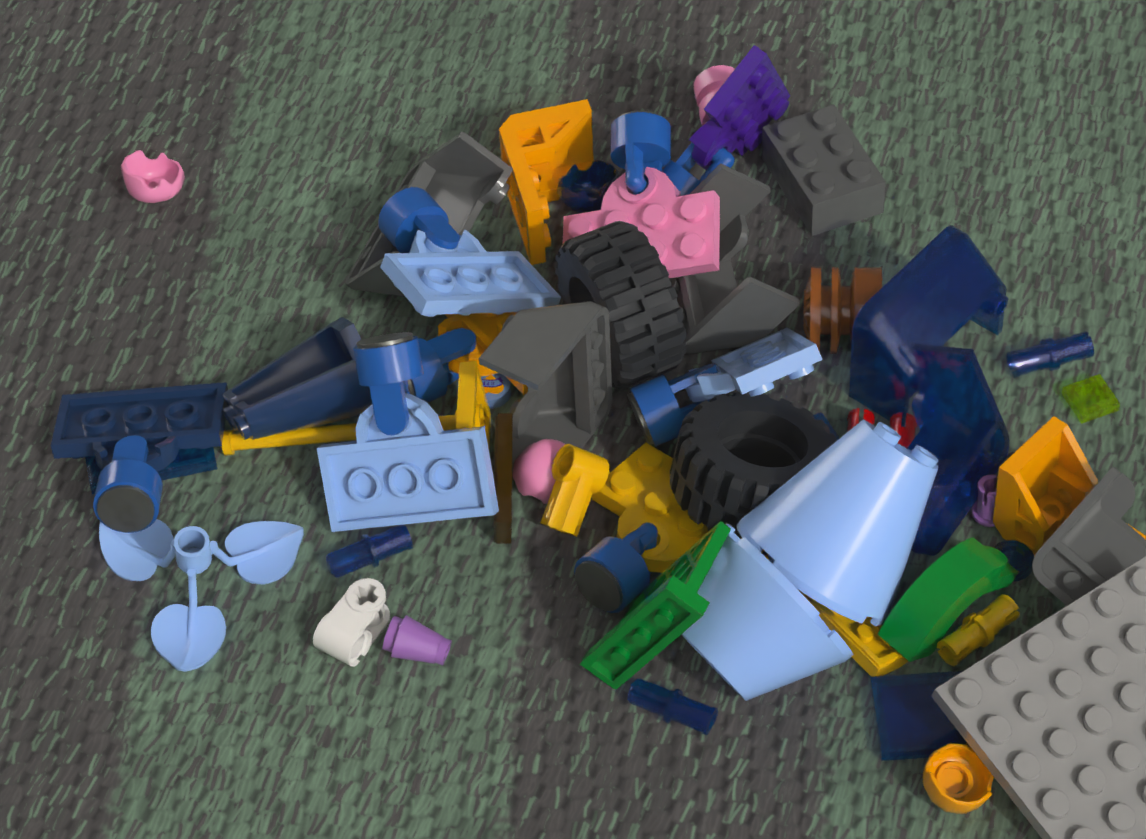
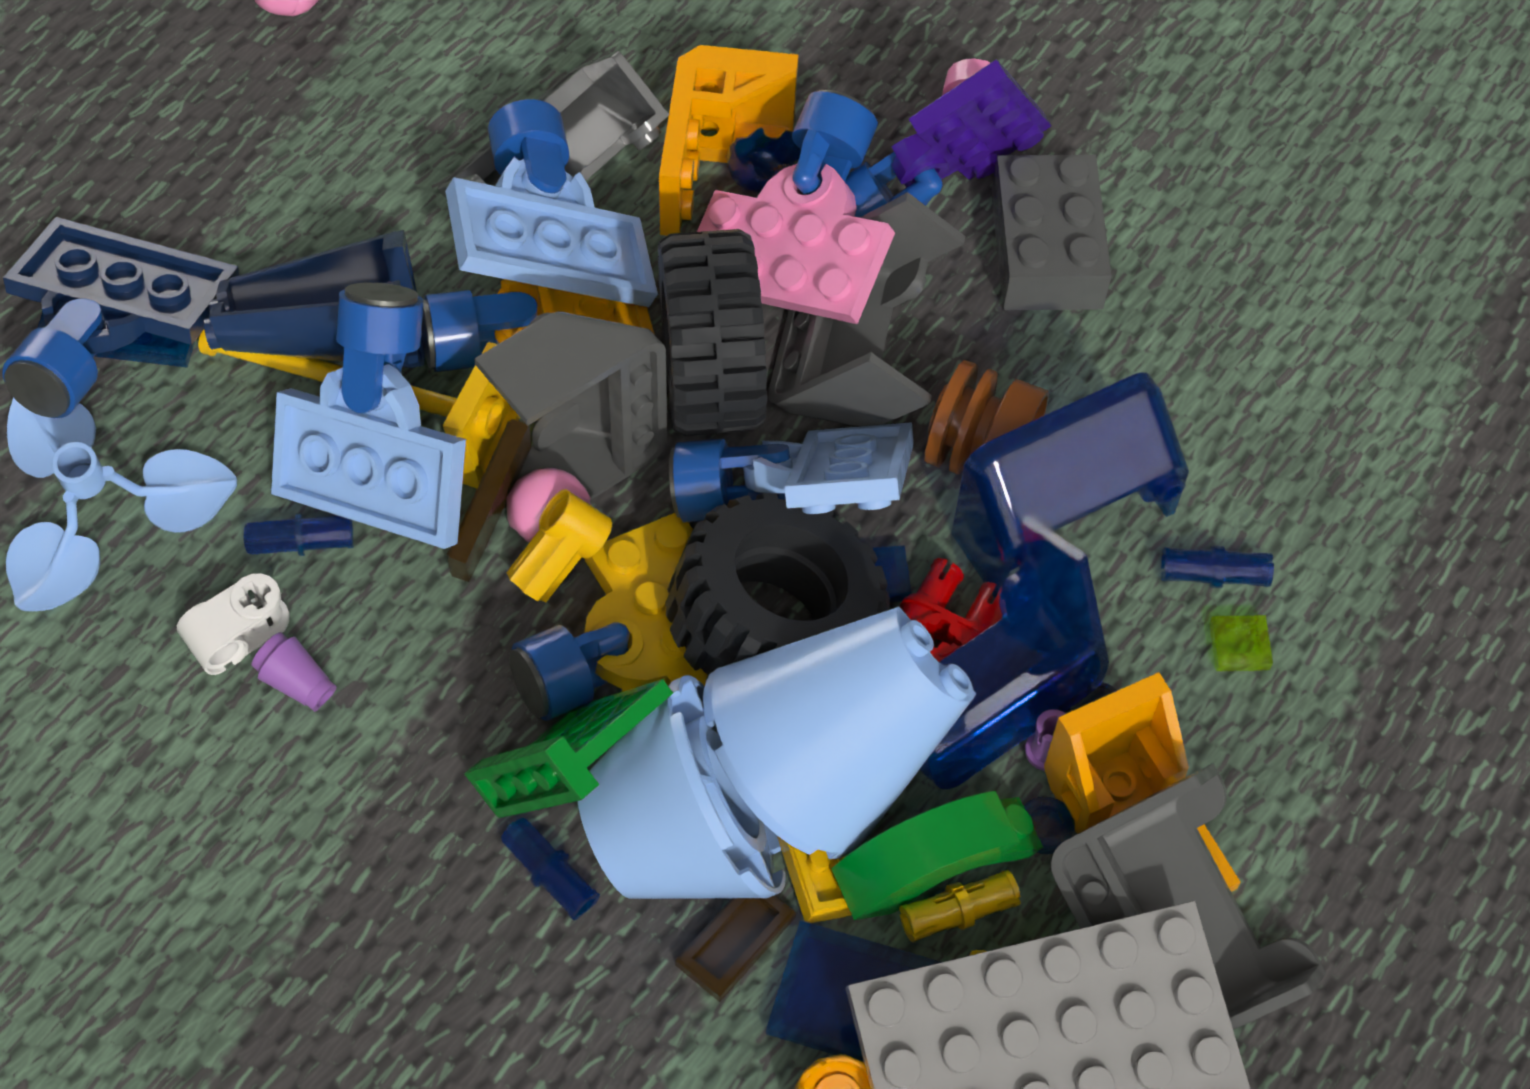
camera: 15 degrees right, 10 degrees up
none -> dark brown tile [675,895,796,1002]

